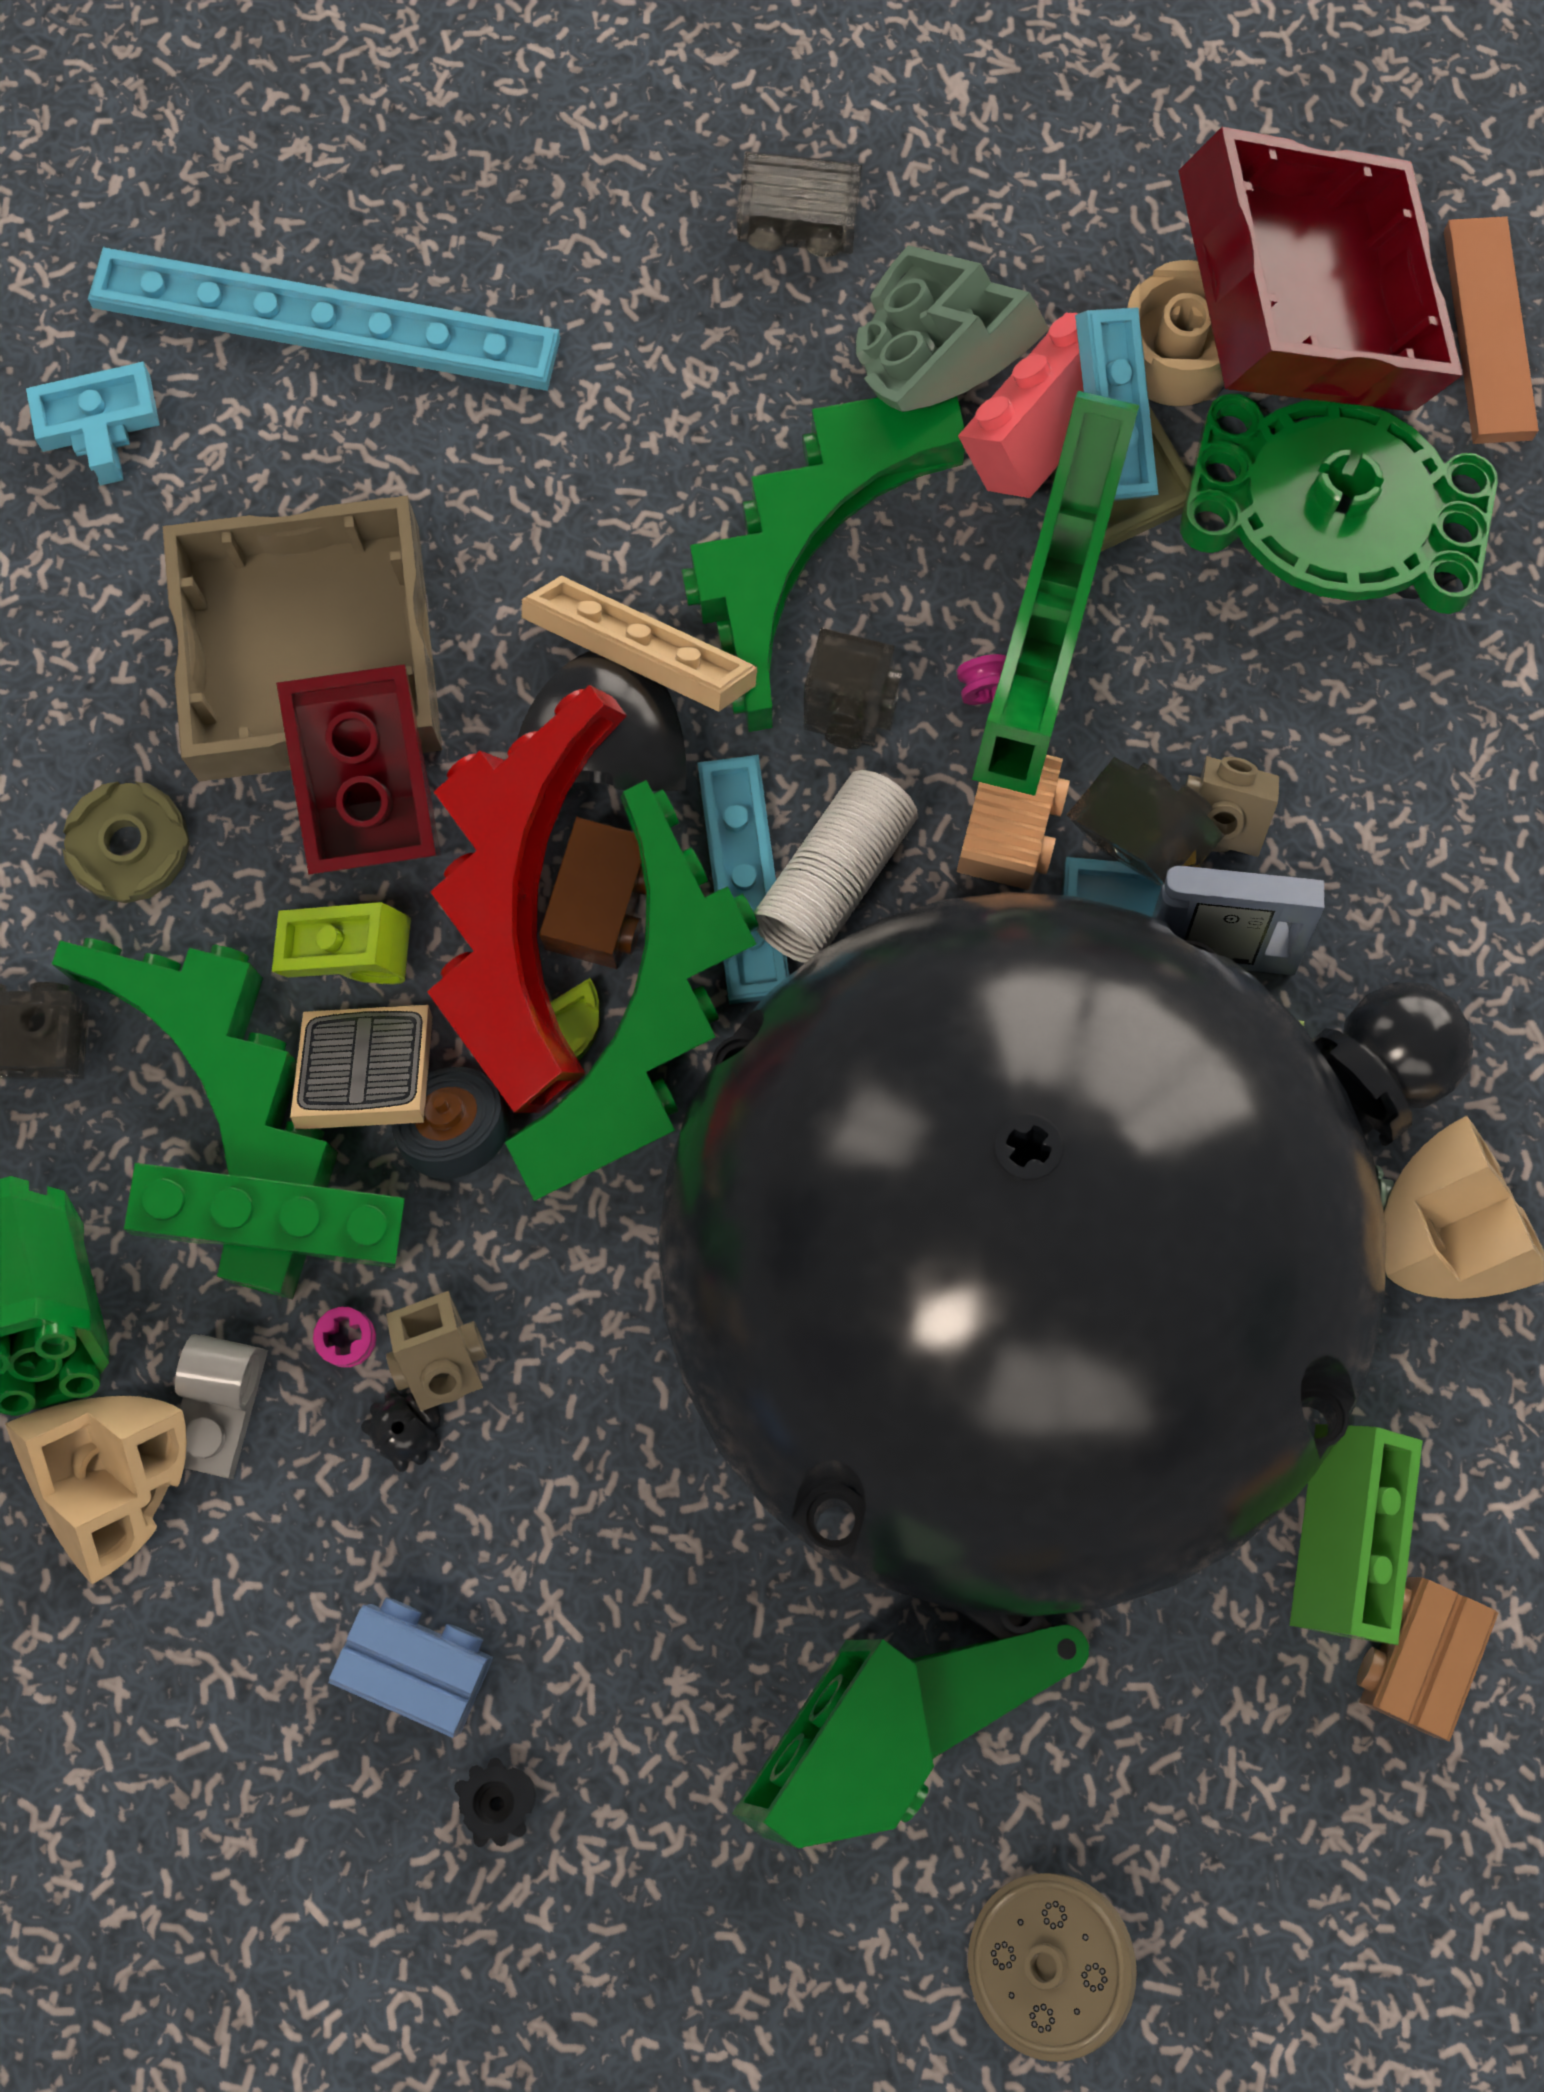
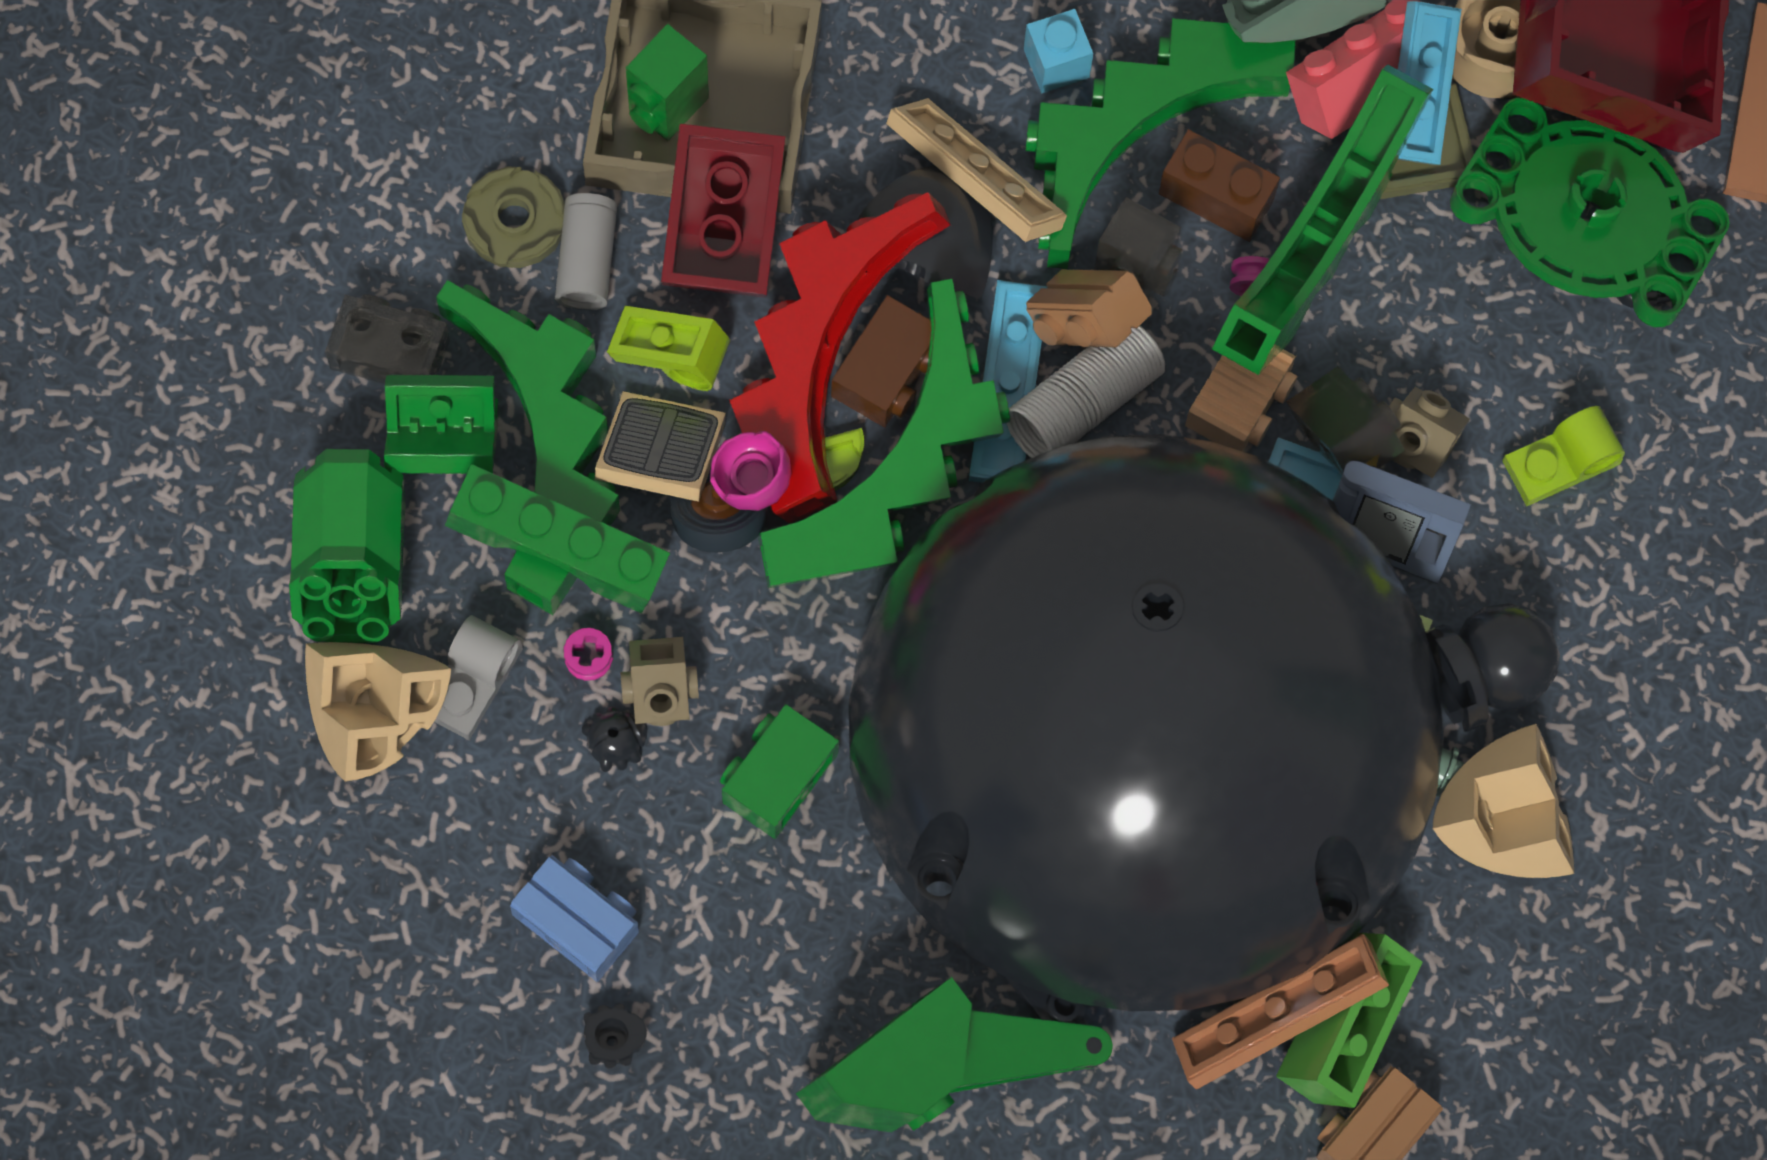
camera: 10 degrees right, 5 degrees down
none -> green bracket [384,375,499,474]
none -> light grey pin [555,193,617,310]
none -> green brick [625,24,709,141]
none -> dark pink hair [710,431,792,511]
none -> green brick [720,704,839,839]
none -> medium azure brick [1024,9,1094,94]
none -> medium nougat brick [1026,269,1152,348]
none -> reddish brown brick [1159,129,1280,242]
none -> nougat tile [1172,934,1389,1090]
none -> lime plate [1502,406,1625,506]

